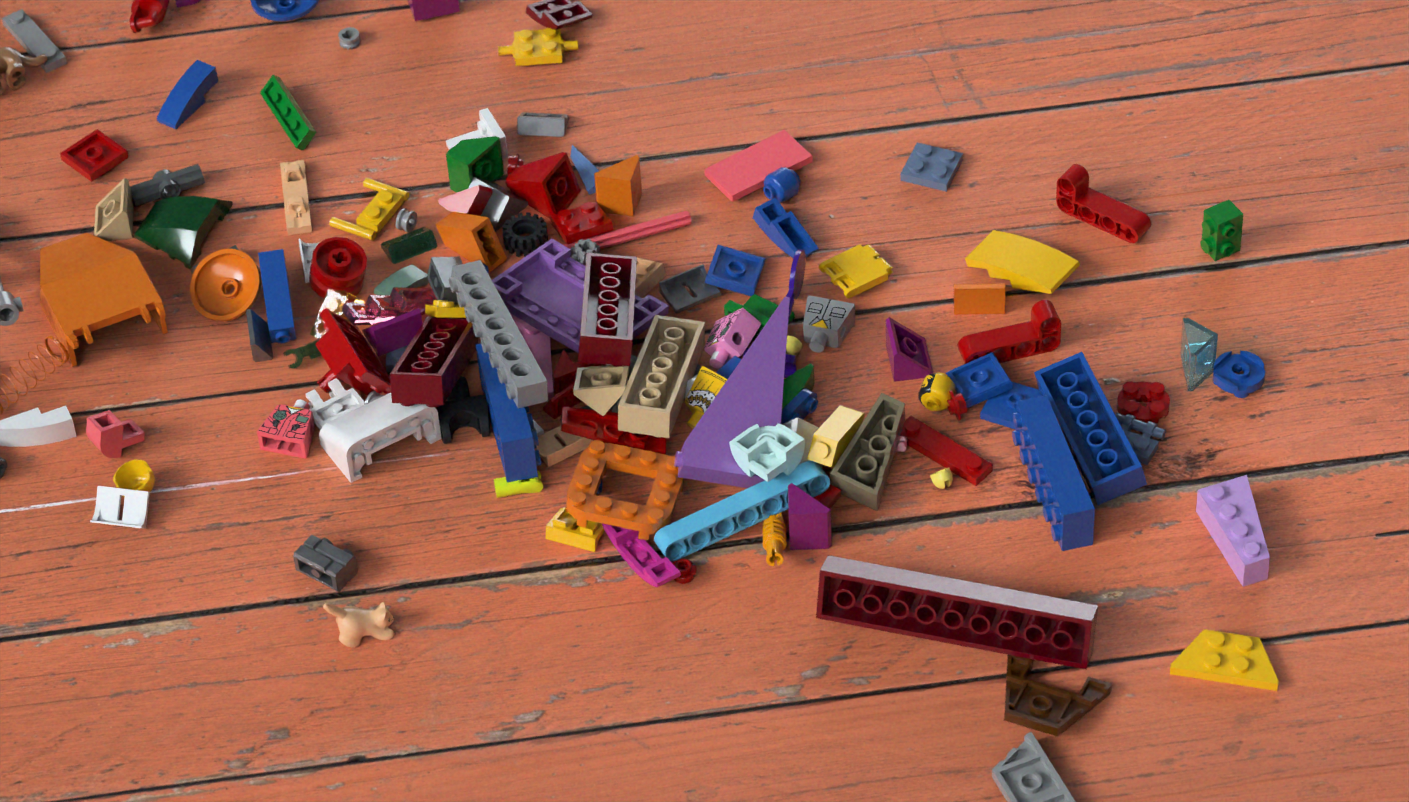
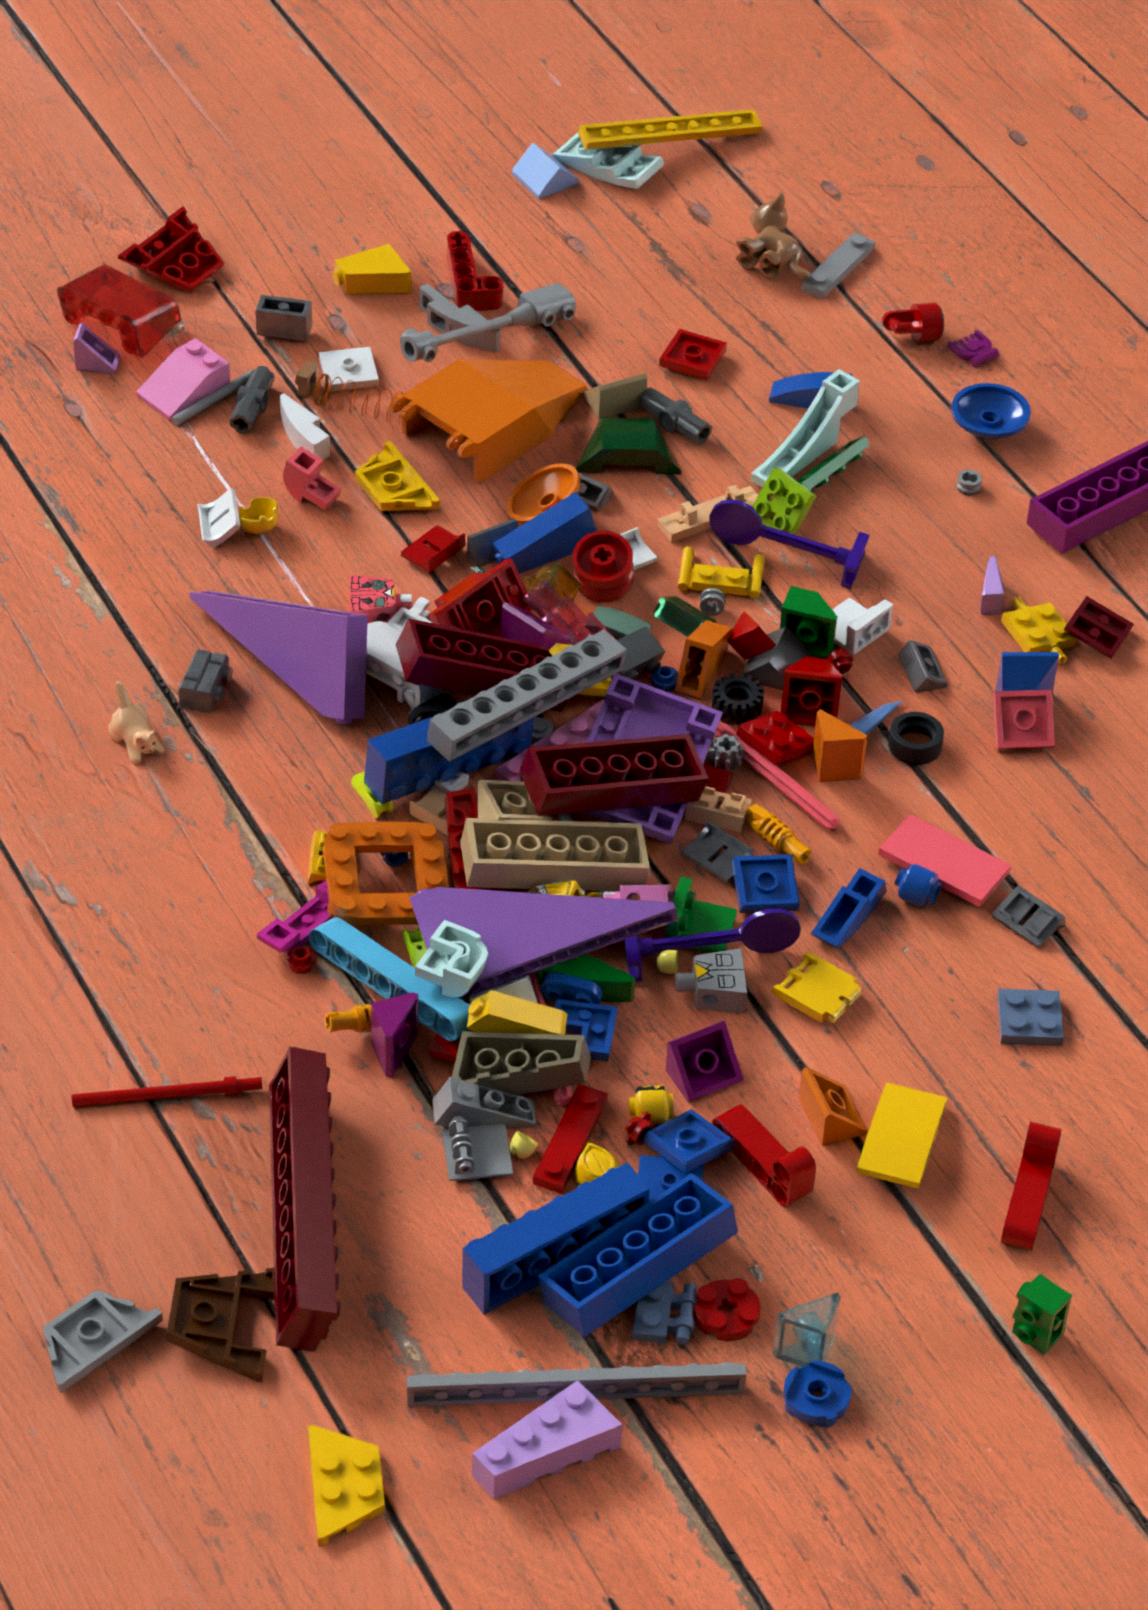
camera: 65 degrees right, 0 degrees up
none -> red bar [71,1076,263,1107]
none -> medium lavender slope [190,591,368,724]
none -> yellow wing [355,441,440,511]
none -> red piece [401,525,466,573]
none -> lime bar [402,926,427,968]
none -> light grey plate [407,1362,746,1407]
none -> light grey slope [432,1077,536,1129]
none -> light grey hinge [442,1116,513,1181]
none -> blue plate [555,999,618,1062]
none -> yellow hat [574,1143,620,1185]
none -> dark purple piece [709,499,870,589]
none -> light orange hinge [745,804,812,865]
none -> light aqua arch [751,369,860,488]
none -> lime plate [752,467,817,535]
none -> black tyre [888,711,944,765]
none -> lavender slope [980,556,1005,615]
none -> flat silver piece [992,885,1066,948]
none -> coral plate [993,690,1055,750]
none -> blue slope [996,652,1059,694]

